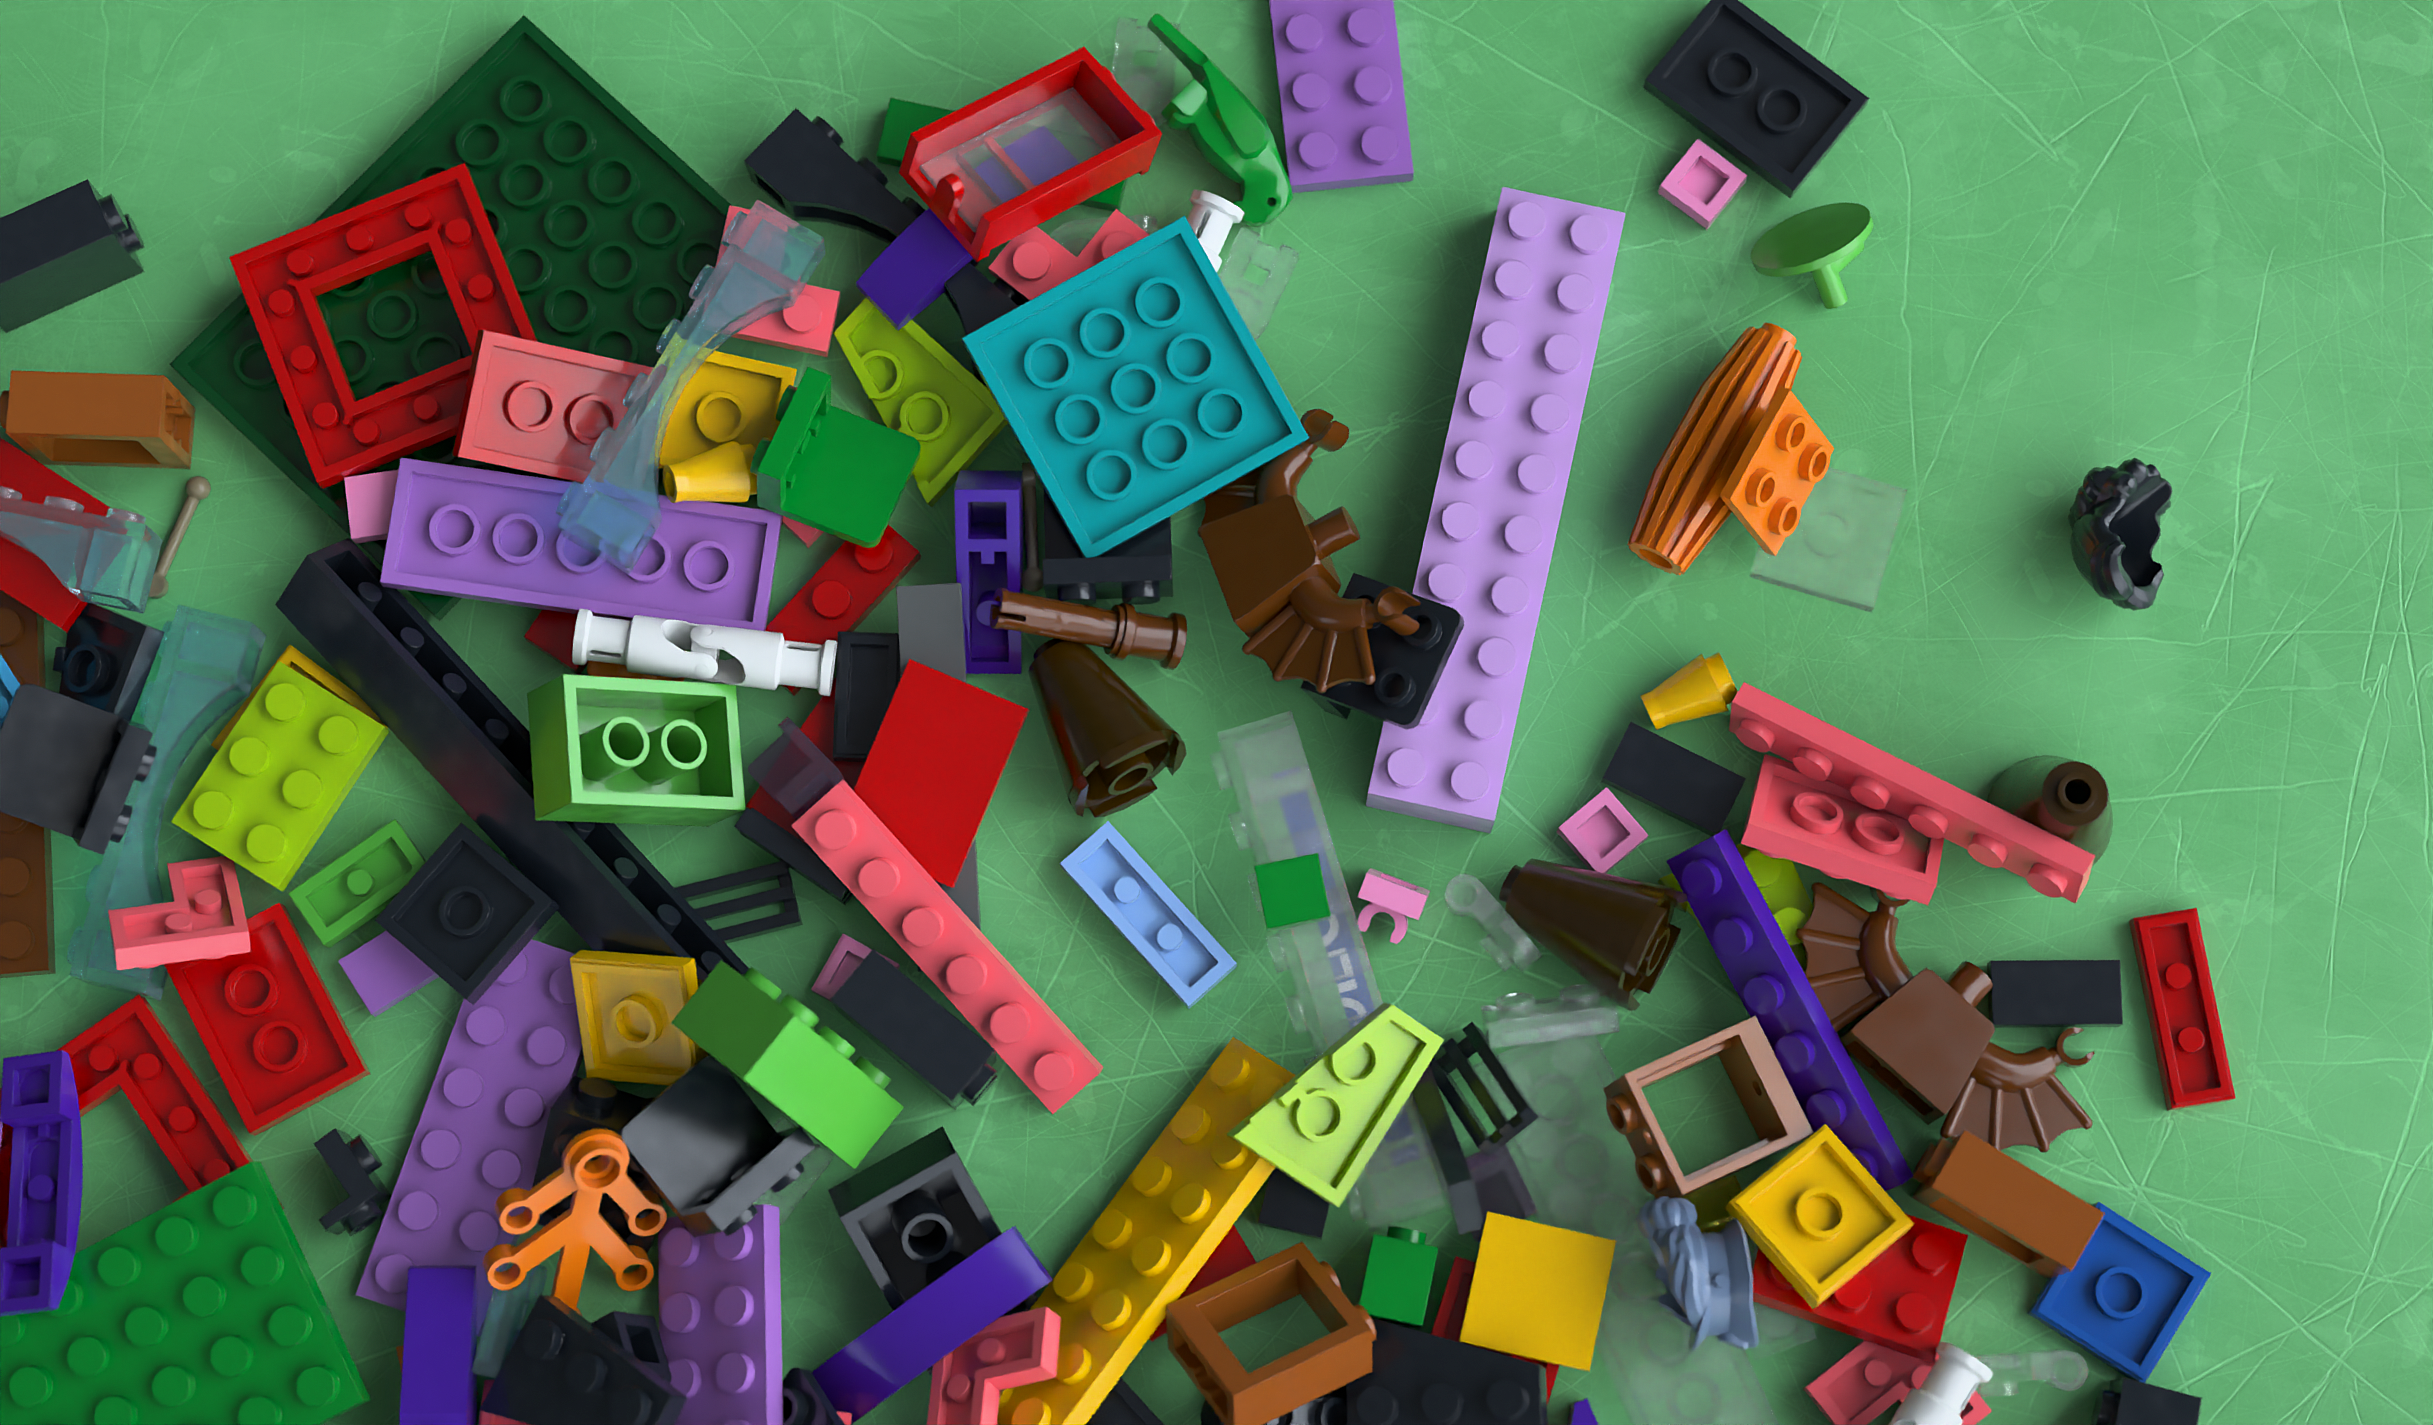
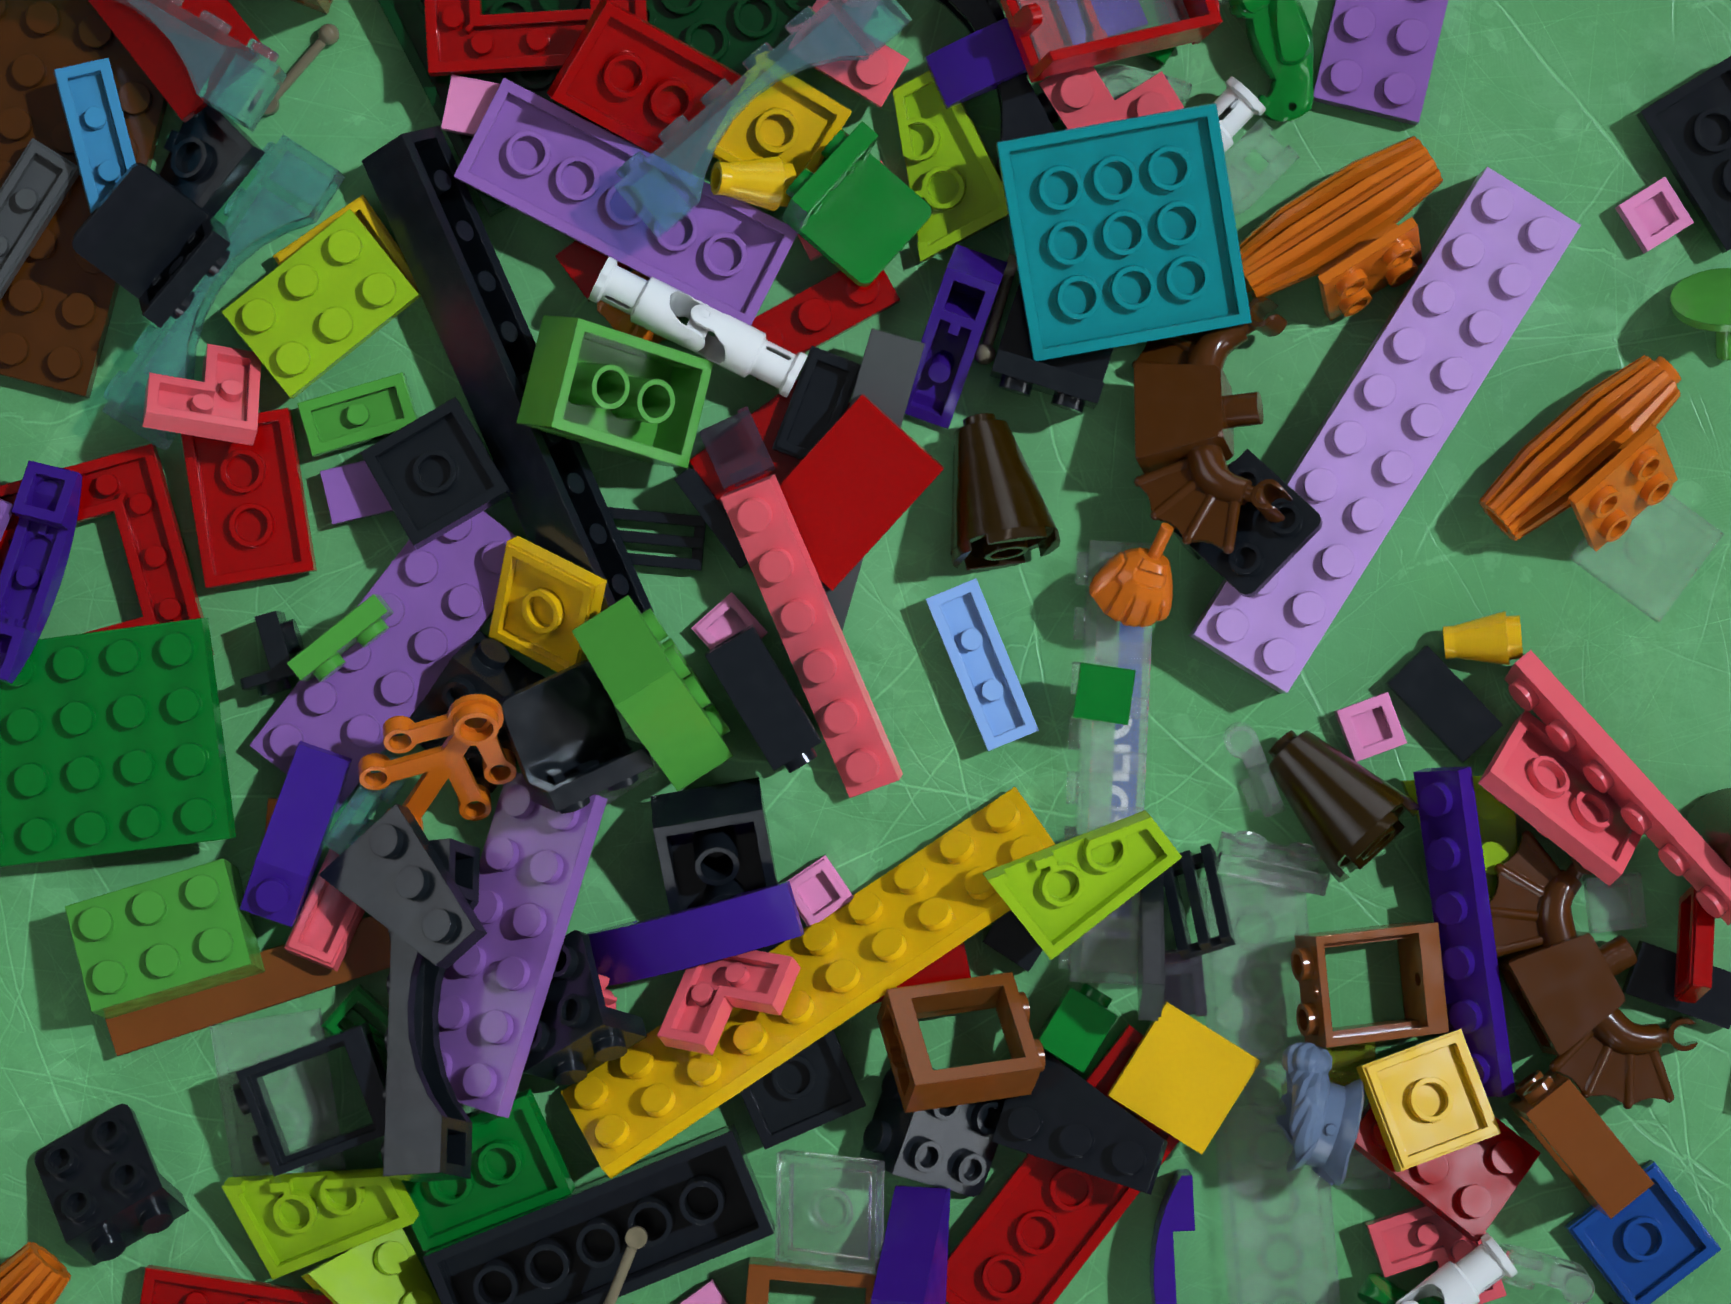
camera: 20 degrees right, 10 degrees up
reddish brown pin [990,587,1187,670] -> none
bright pink tile [1358,868,1430,944] -> none
none -> bright green plate [287,594,394,683]
none -> bright pink tile [786,854,854,928]
none -> orange piece [1089,522,1174,627]
none -> orange plate [1239,136,1443,321]
none -> clear tile [1583,872,1647,933]
none -> red tile [1674,886,1715,1004]

